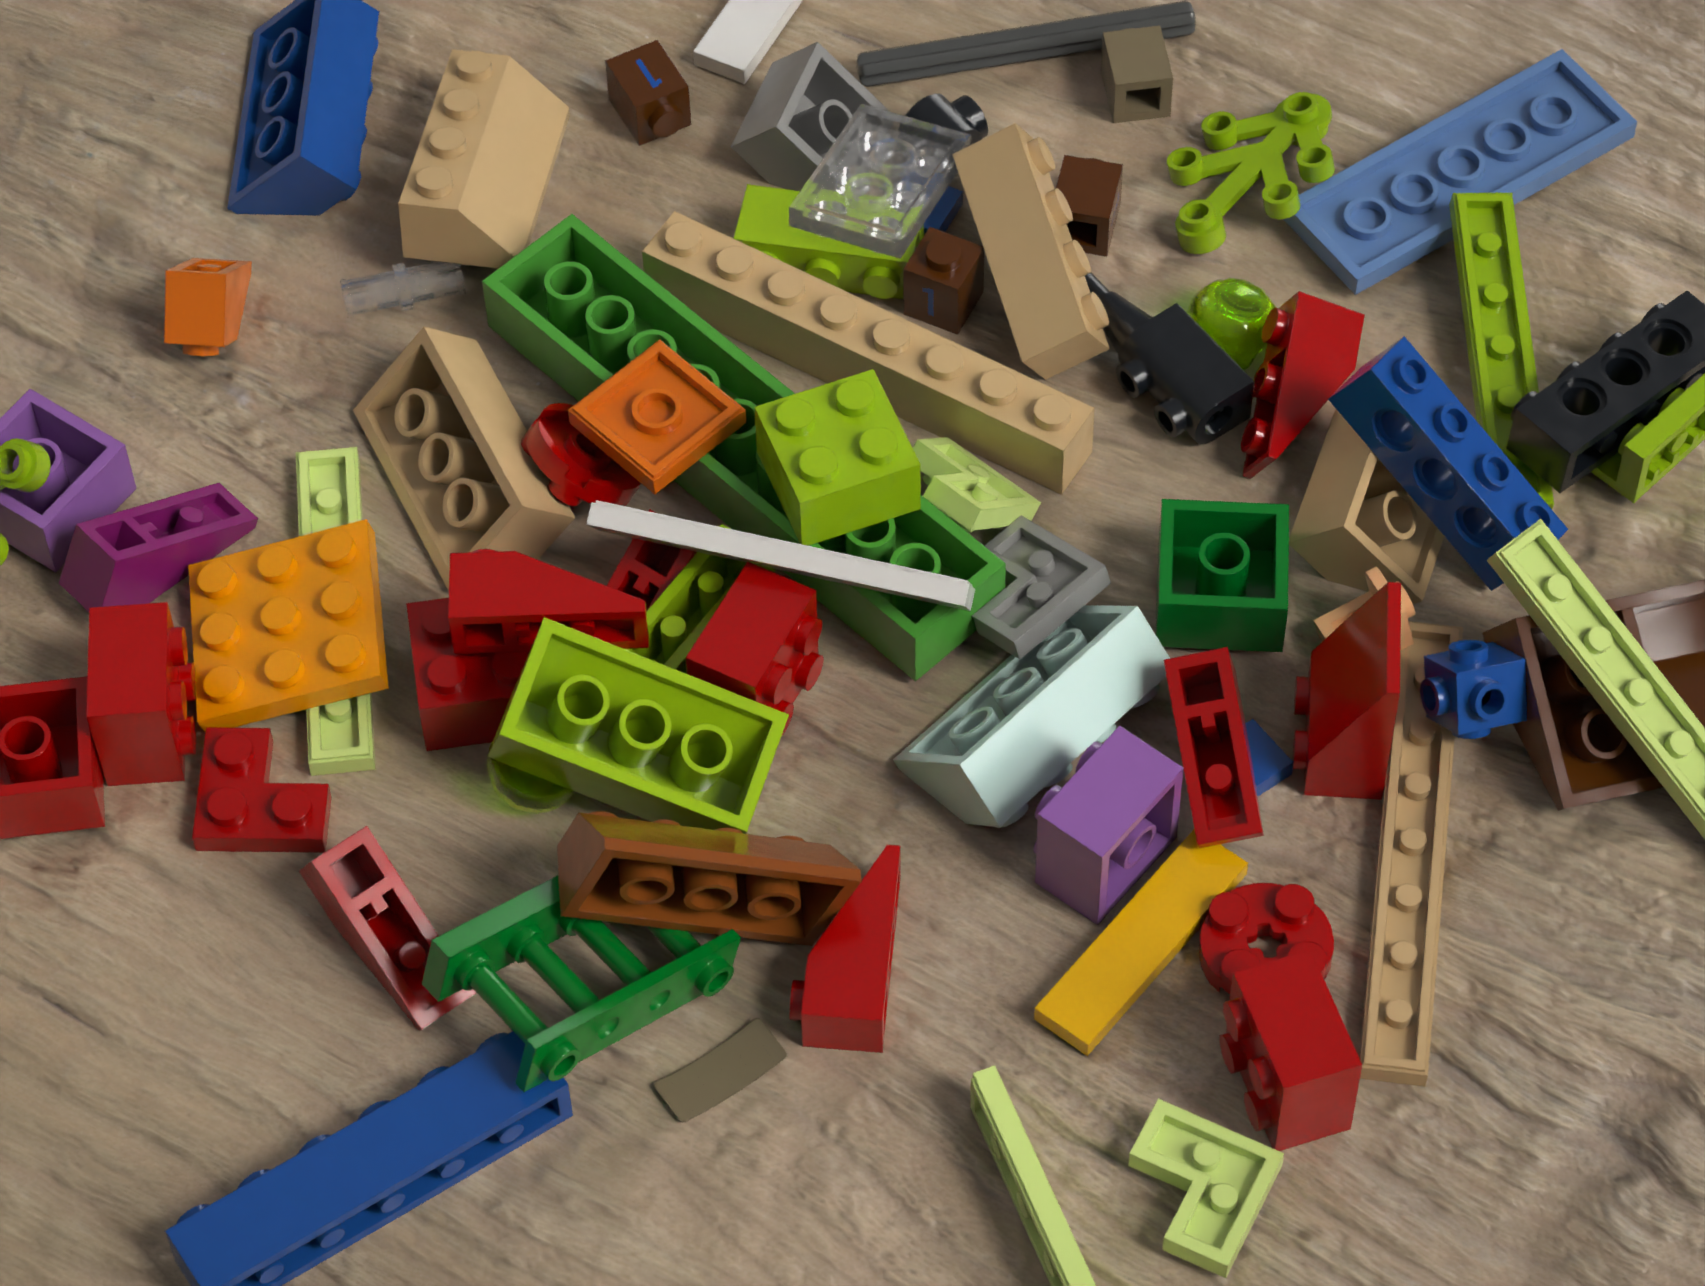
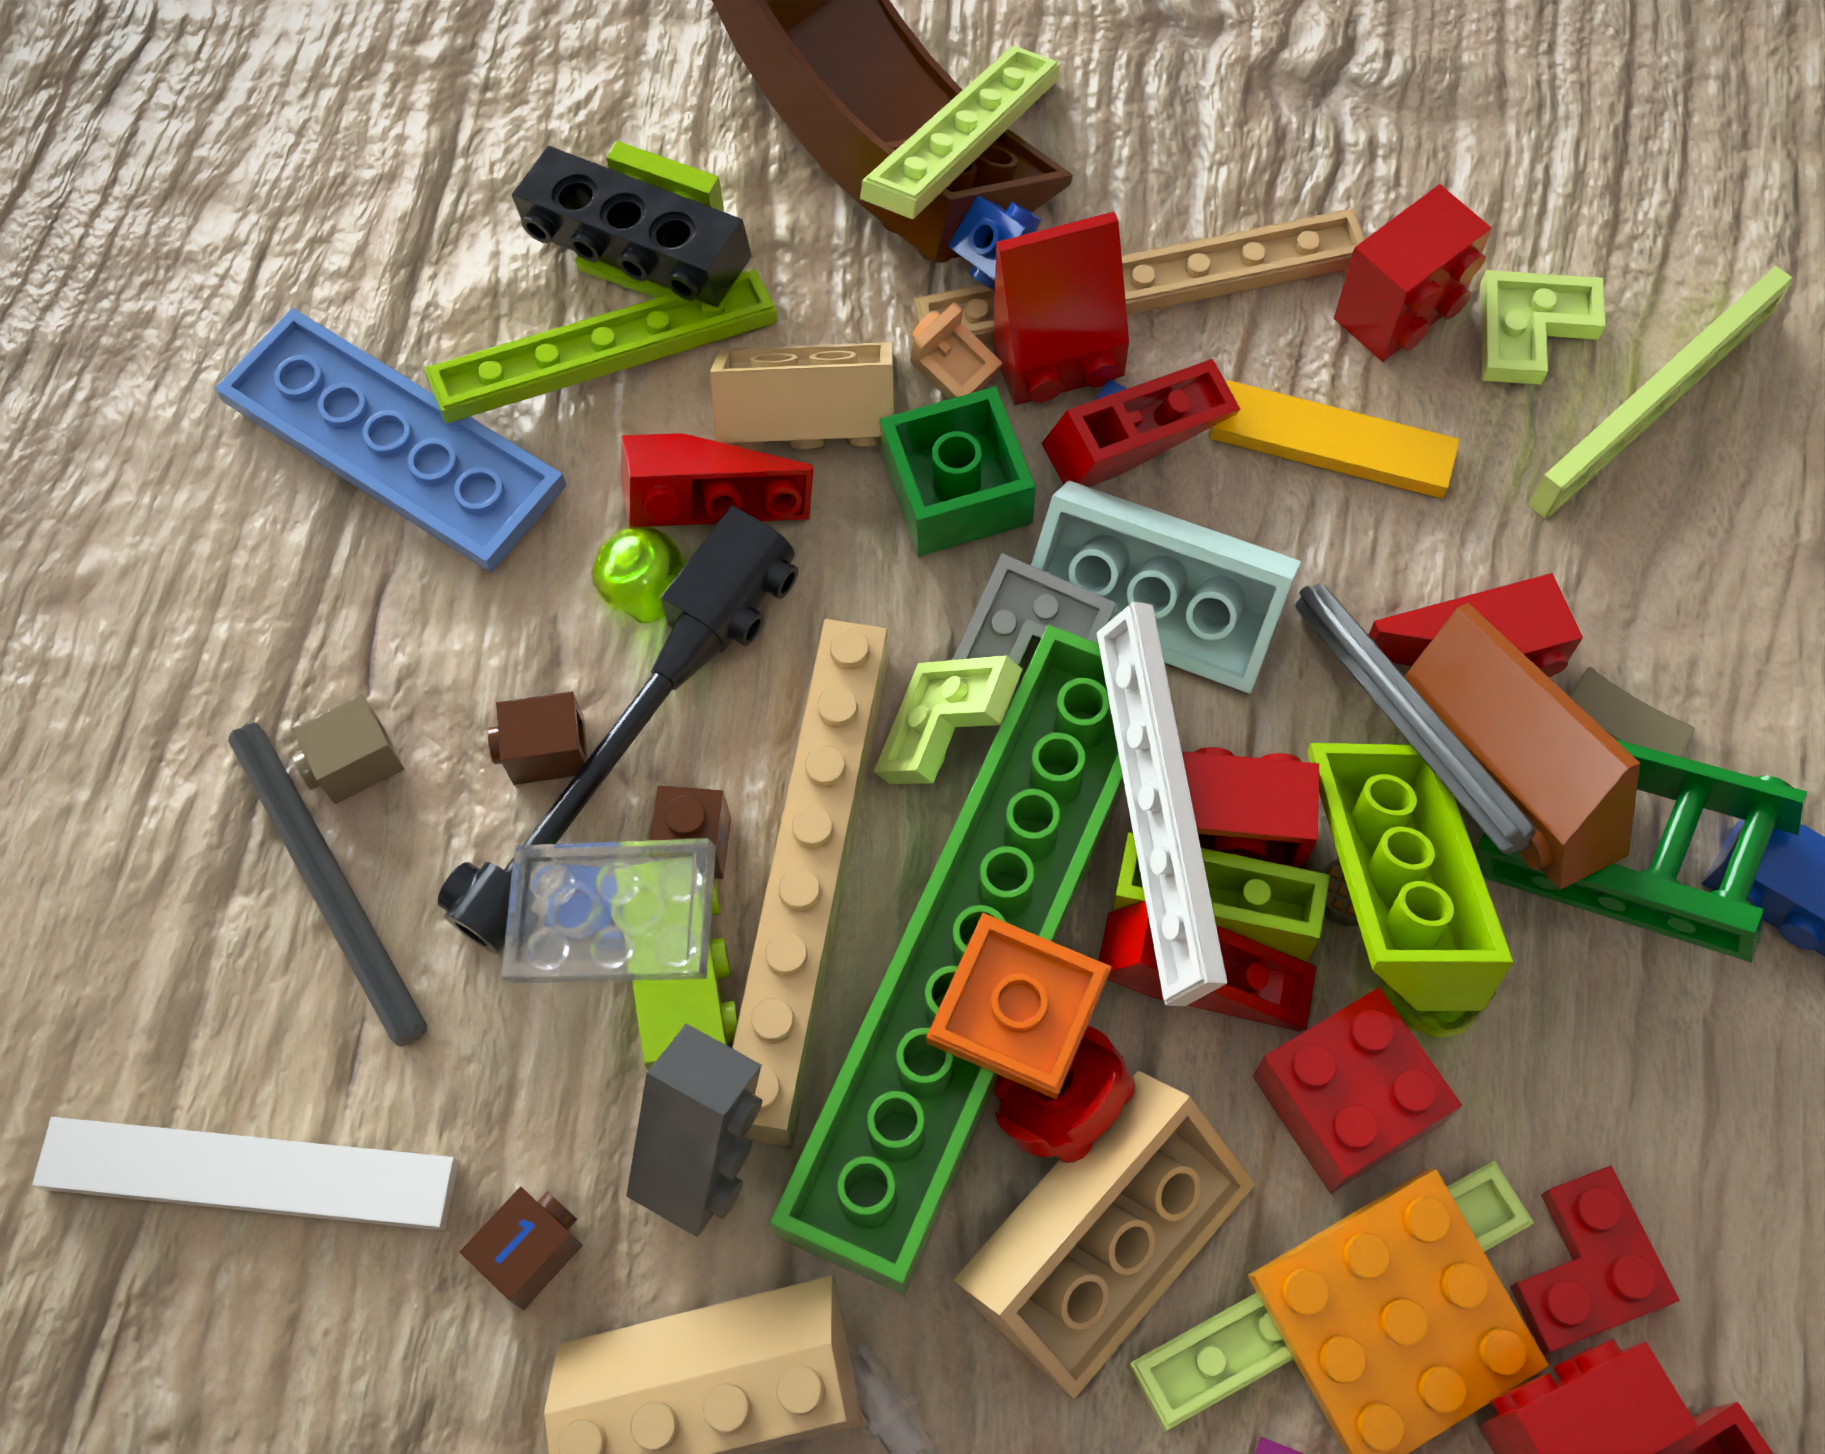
camera: 110 degrees left, 10 degrees up
red slope [299,826,476,1031] -> none
red slope [448,549,649,654] -> none
light grey slope [731,42,896,199] -> none
lime brick [754,369,921,546] -> none
tan brick [952,123,1110,380] -> none
medium lavender brick [1033,725,1184,925] -> none
lime plant [1167,92,1335,254] -> none
red plate [1199,883,1334,994] -> none
blue brick [1328,336,1568,591] -> none
none -> dark grey brick [626,1023,762,1237]
none -> dark grey axle [1296,583,1536,855]

